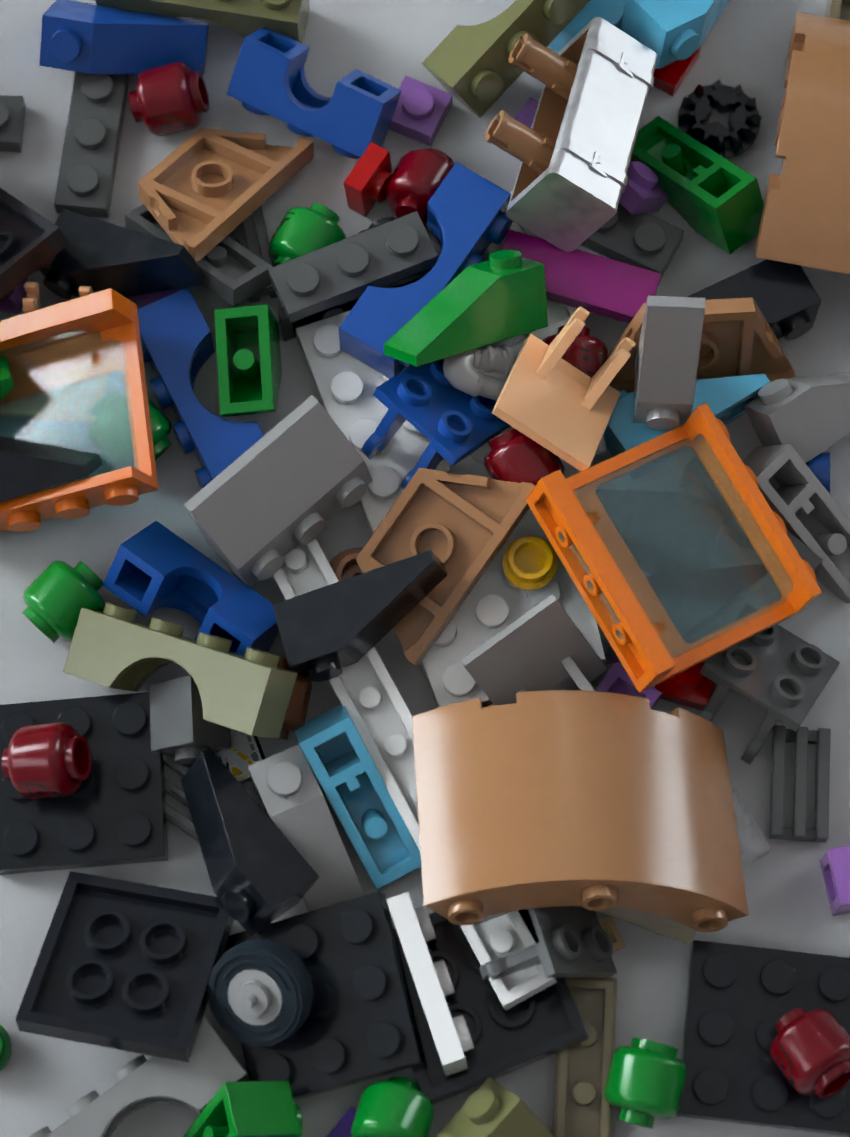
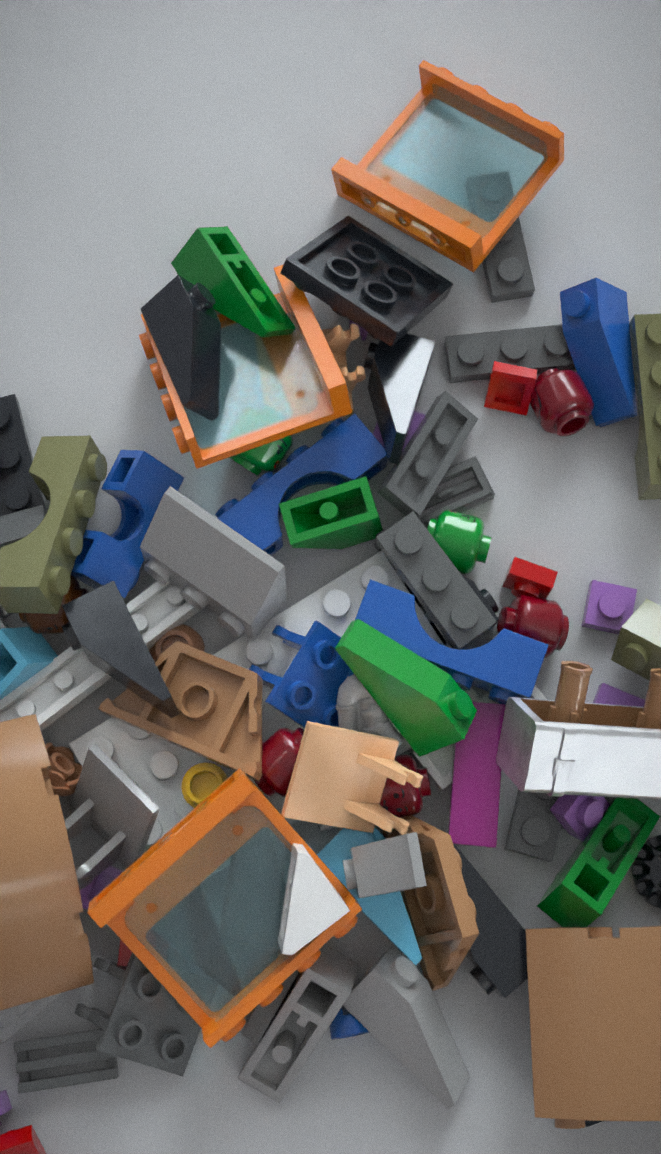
camera: 75 degrees right, 5 degrees up
green head [22,560,105,643] -> none
medium nougat wing [138,128,314,263] -> none
blue arch [227,26,402,159] -> none
none -> white slope [278,843,350,955]
none -> red plate [484,361,537,416]

